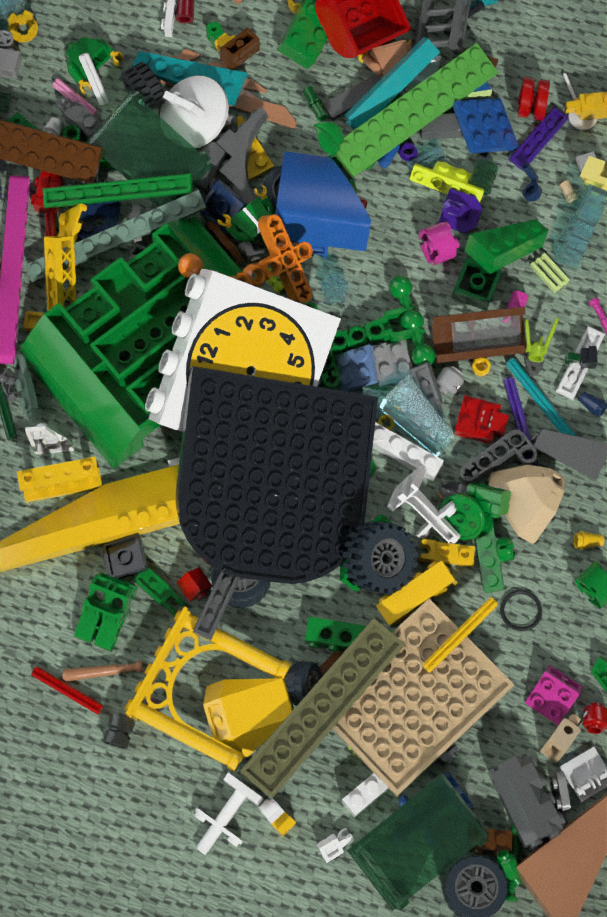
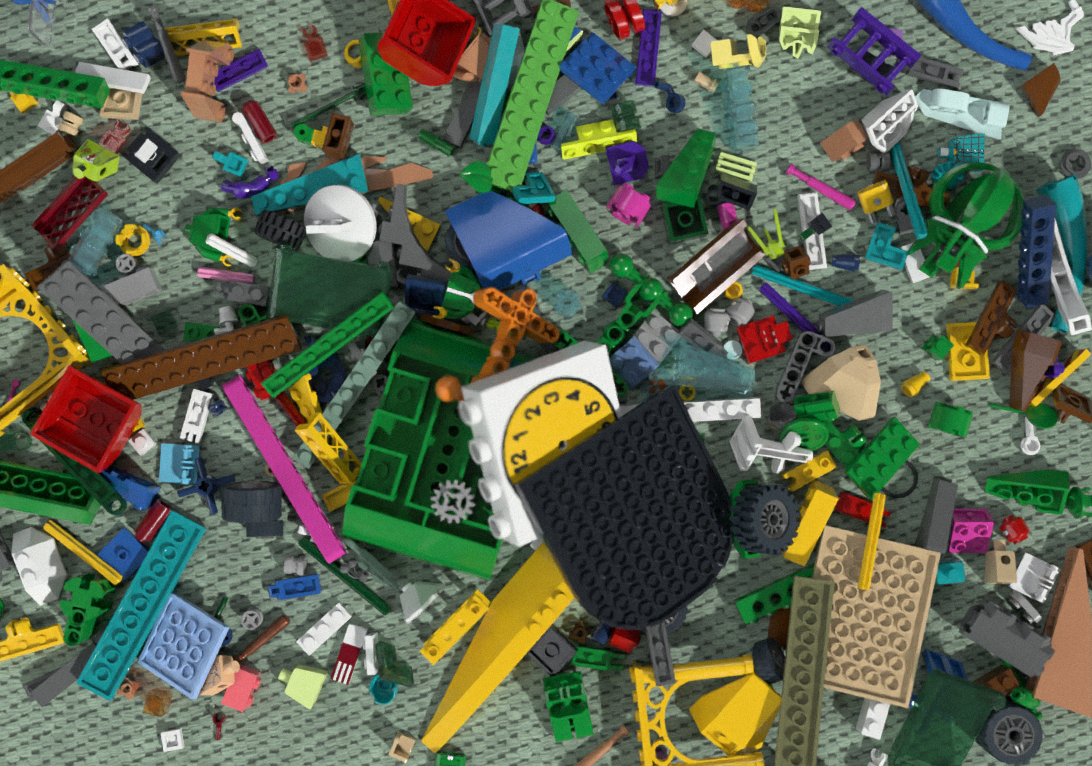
camera: 30 degrees left, 15 degrees up
none -> dark azure hand [143,223,168,245]
none -> teal plate [212,151,249,178]
none -> dark purple arm [221,165,279,199]
none -> dark green piece [290,83,367,128]
none -> light grey gear [431,479,475,523]
none -> teal plate [512,172,556,205]
none -> green wedge [547,189,610,274]
none -> dark brown plate [569,621,591,644]
none -> dark blue cone [591,621,613,645]
none -> dark blue tile [601,281,628,308]
none -> black hinge [706,173,757,211]
none -> light aqua piece [723,340,742,360]
none -> light grey head [726,298,755,327]
none -> reddish brown brick [781,245,811,280]
none -> red hinge [834,491,891,527]
none -> green plate [844,417,920,500]
none -> dark grey slope [915,476,958,554]
none -> teal torso [935,558,965,584]

